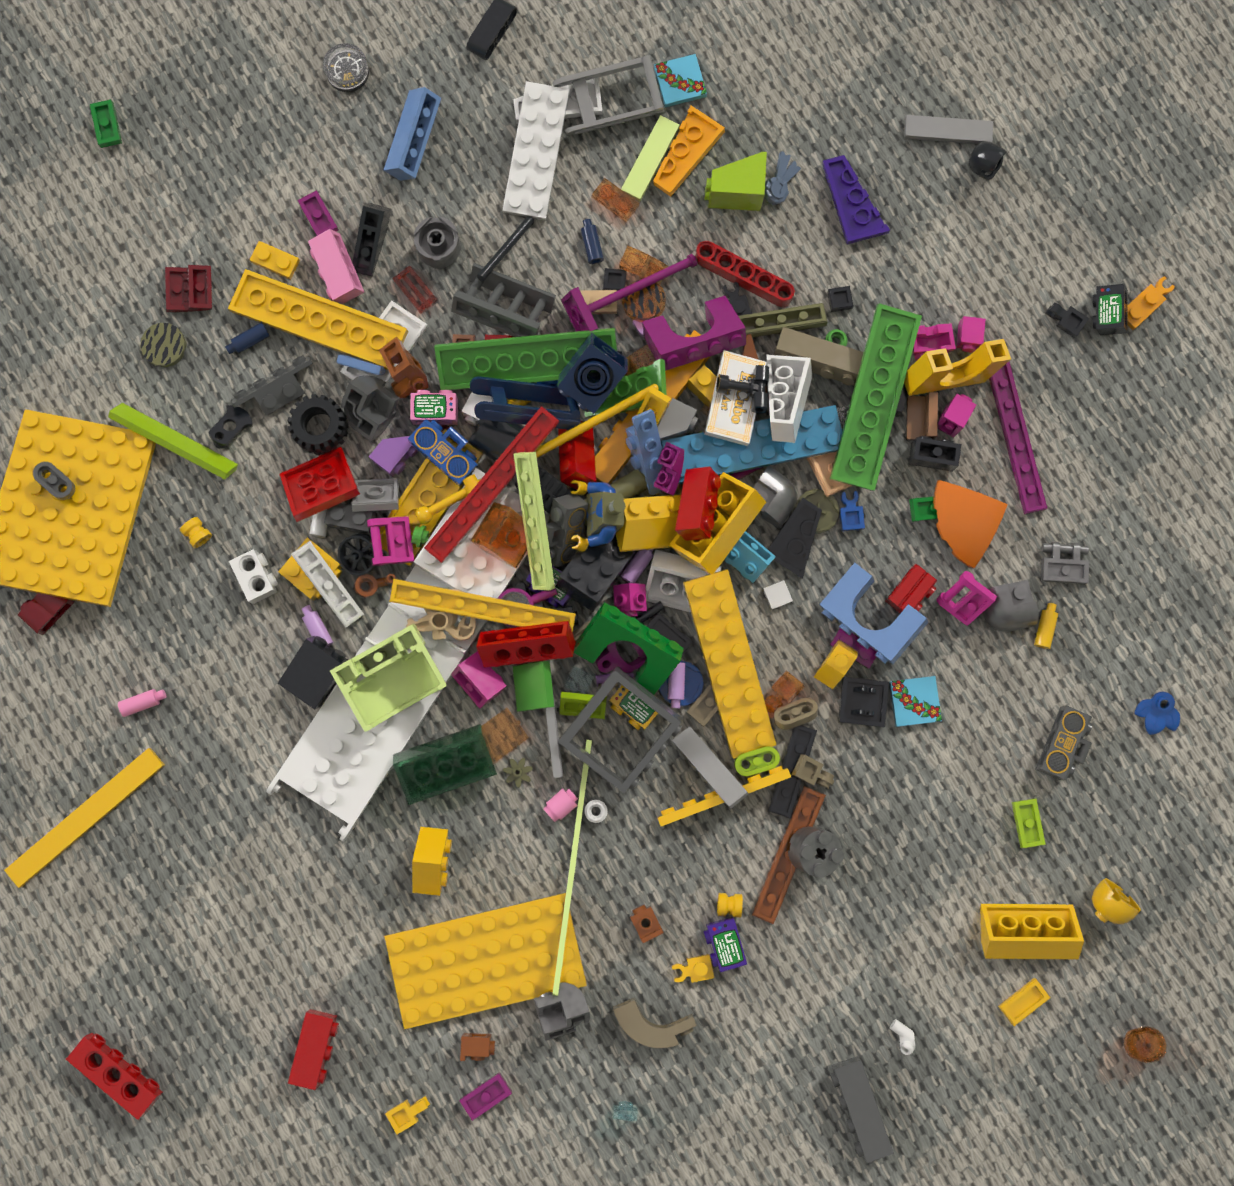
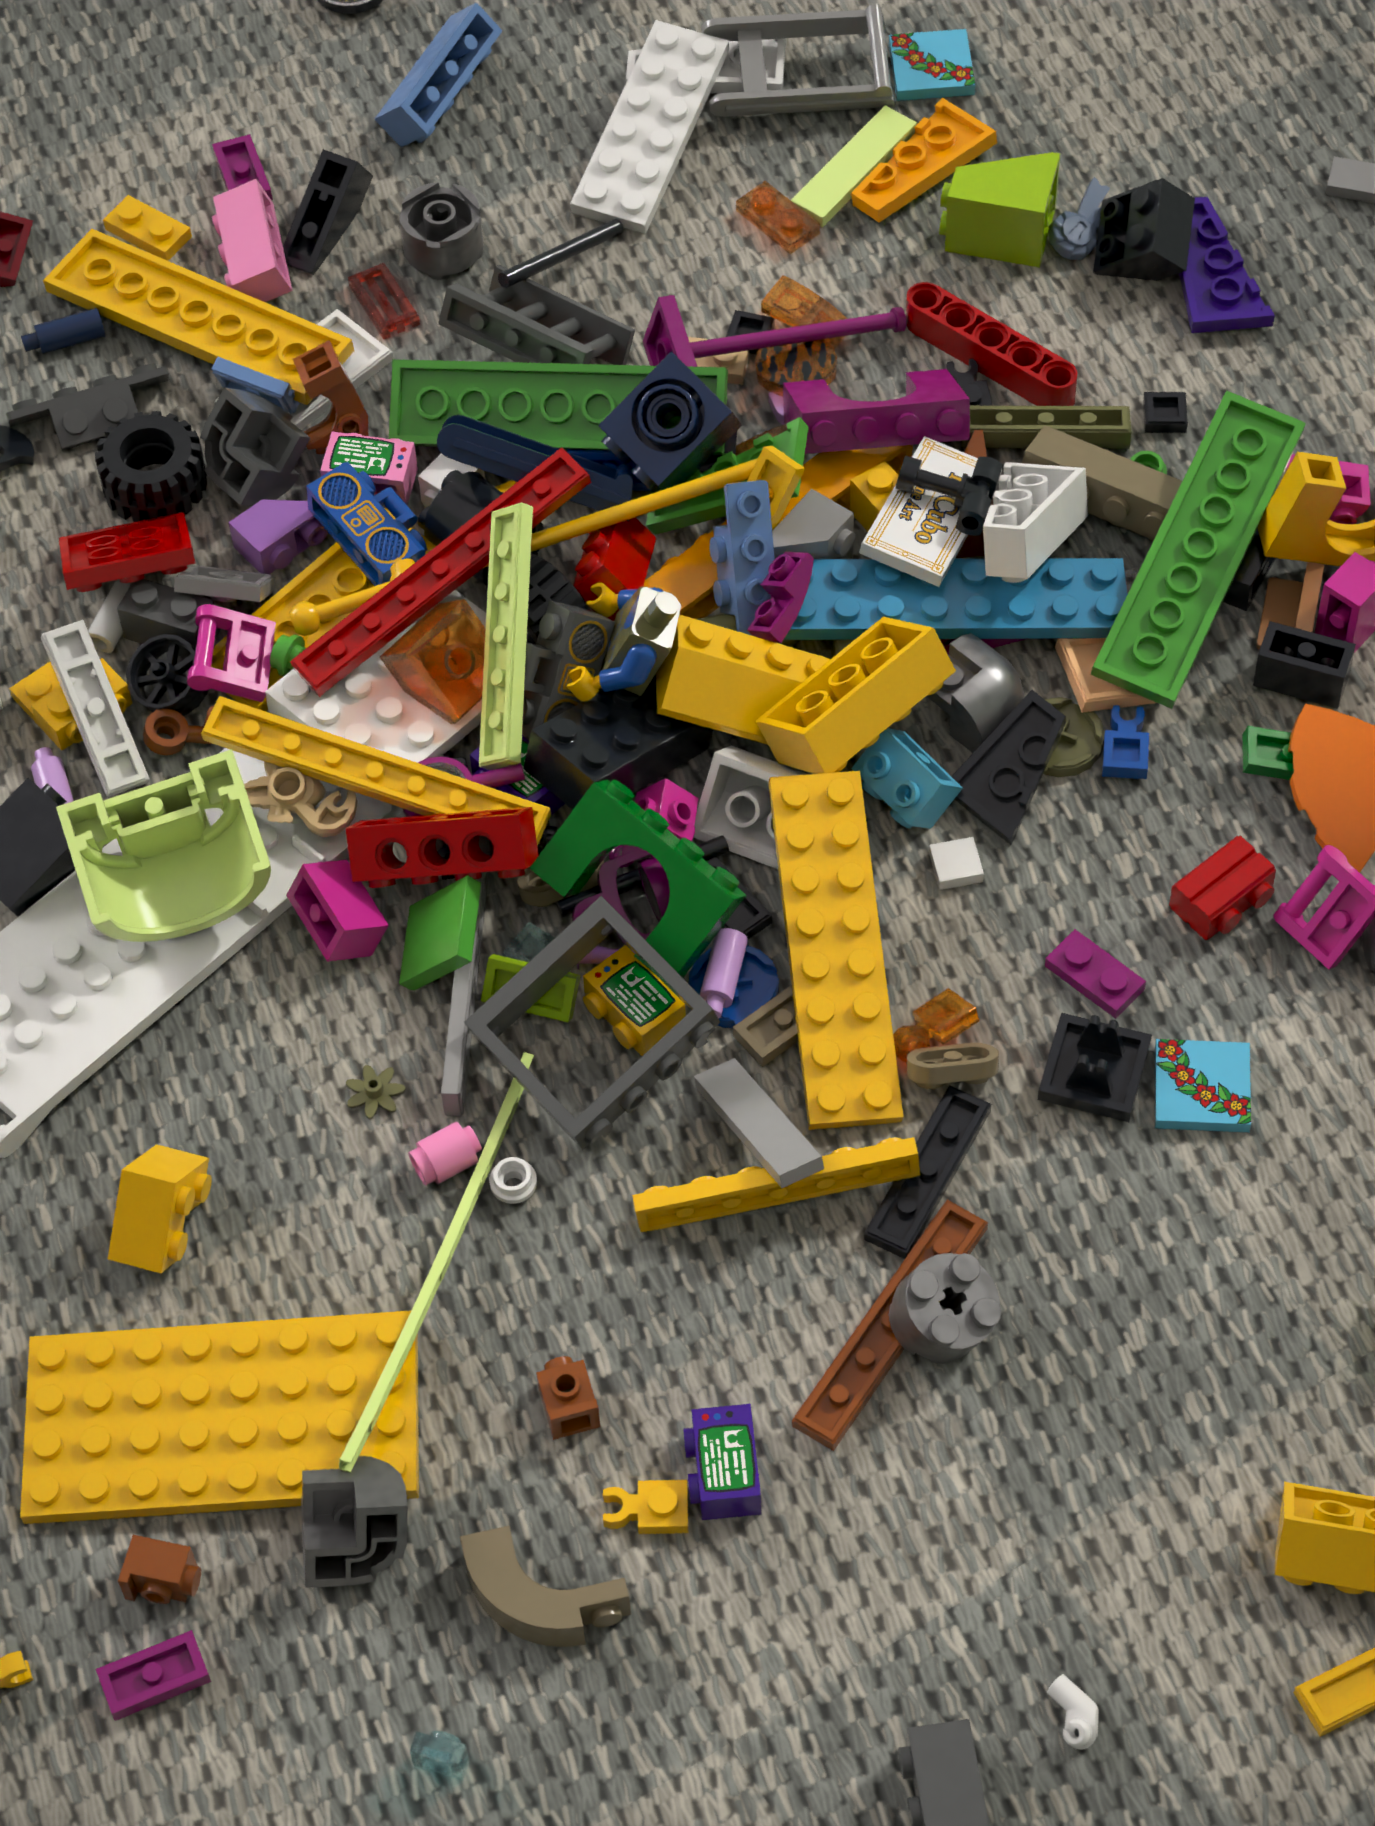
camera: 15 degrees right, 25 degrees down
clear green brick [393,724,497,805] -> none
clear orange piece [475,708,529,761] -> none
dark blue cylinder [581,219,604,264] -> none
lavender cylinder [620,549,654,583] -> none
red brick [675,466,721,541] -> none
yellow wheel [717,893,743,918] -> none
lime plate [734,746,780,776] -> none
dark tan plate [792,754,834,789] -> none
yellow slope [814,639,858,689] -> none
medium blue arch [819,563,928,665] -> none
none -> black slope [1093,178,1195,281]

